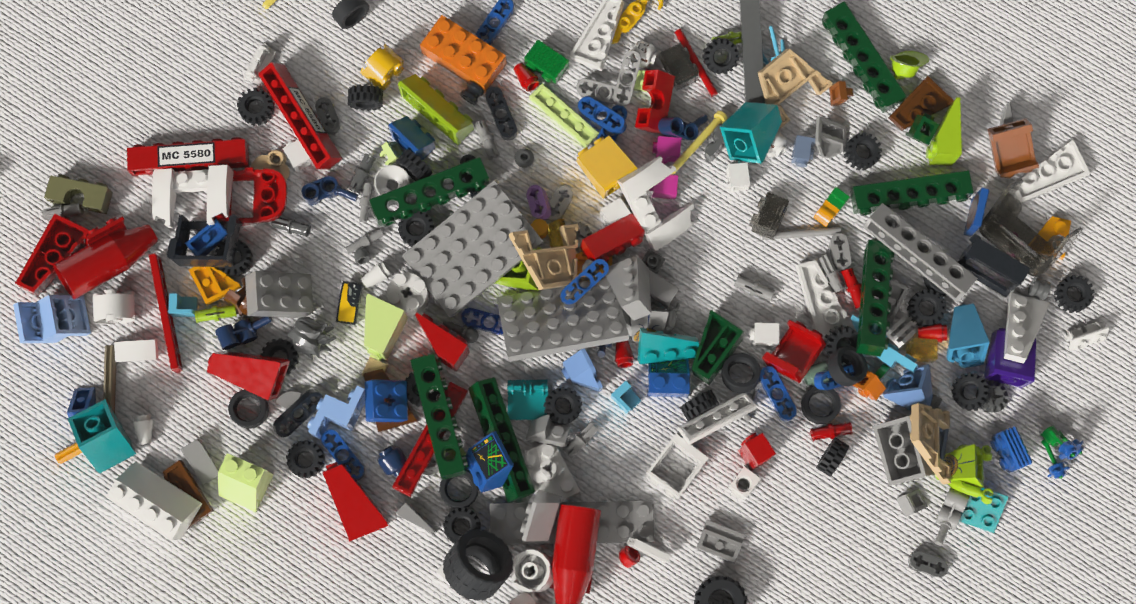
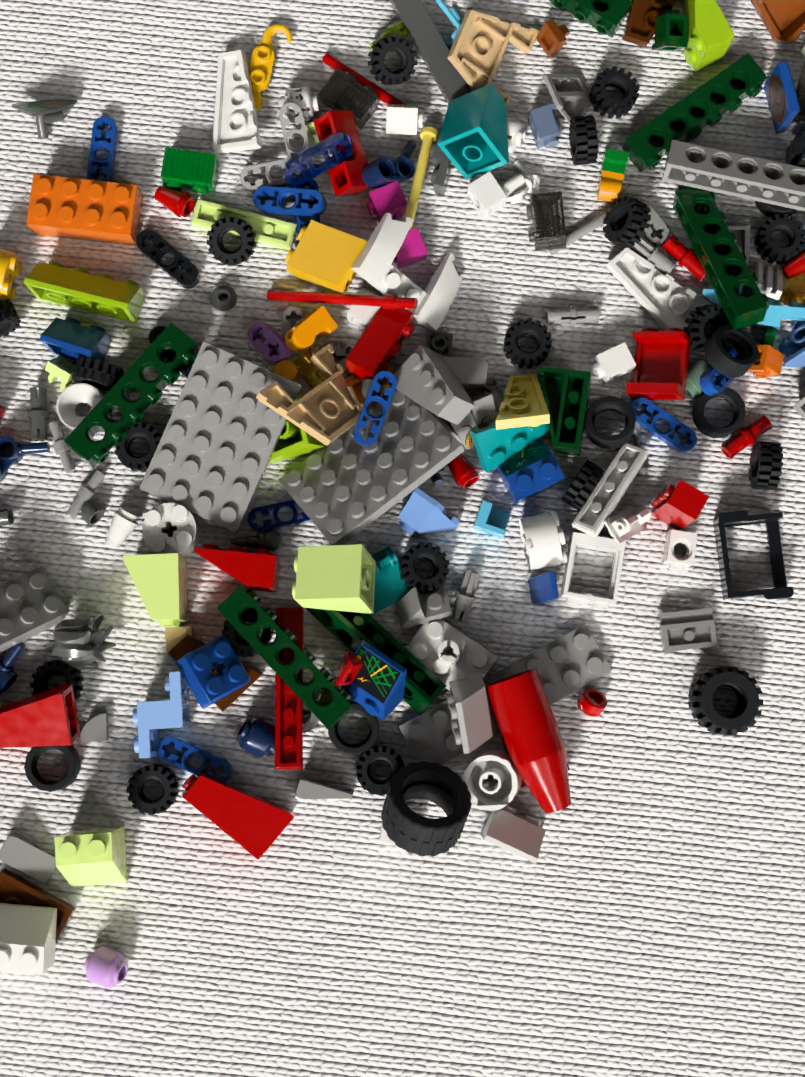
camera: 30 degrees left, 5 degrees up
black beam [273,389,324,438] -> none
slope [336,281,363,325] -> none
black wheel [460,81,484,105] -> none
light grey pin [474,119,500,160] -> none
white tile [627,537,671,563] -> none
none -> lavender head [84,946,128,988]
none -> black tyre [207,217,257,265]
none -> red bar [267,290,418,310]
none -> clear blue beam [284,133,353,186]
none -> light orange leg [285,305,338,351]
none -> yellowish green slope [292,544,376,614]
none -> red slope [334,652,363,687]
none -> white brick [386,104,423,135]
none -> light yellow wing [496,373,550,430]
none -> white plate [500,173,528,204]
none -> black tyre [503,318,552,369]
none -> white hand [513,160,540,193]
none -> white brick [519,511,567,570]
none -> blue slope [529,571,559,605]
none -> black tyre [569,115,598,165]
none -> black tyre [603,195,651,247]
none -> white hinge [604,506,652,544]
none -> black piece [713,511,794,600]

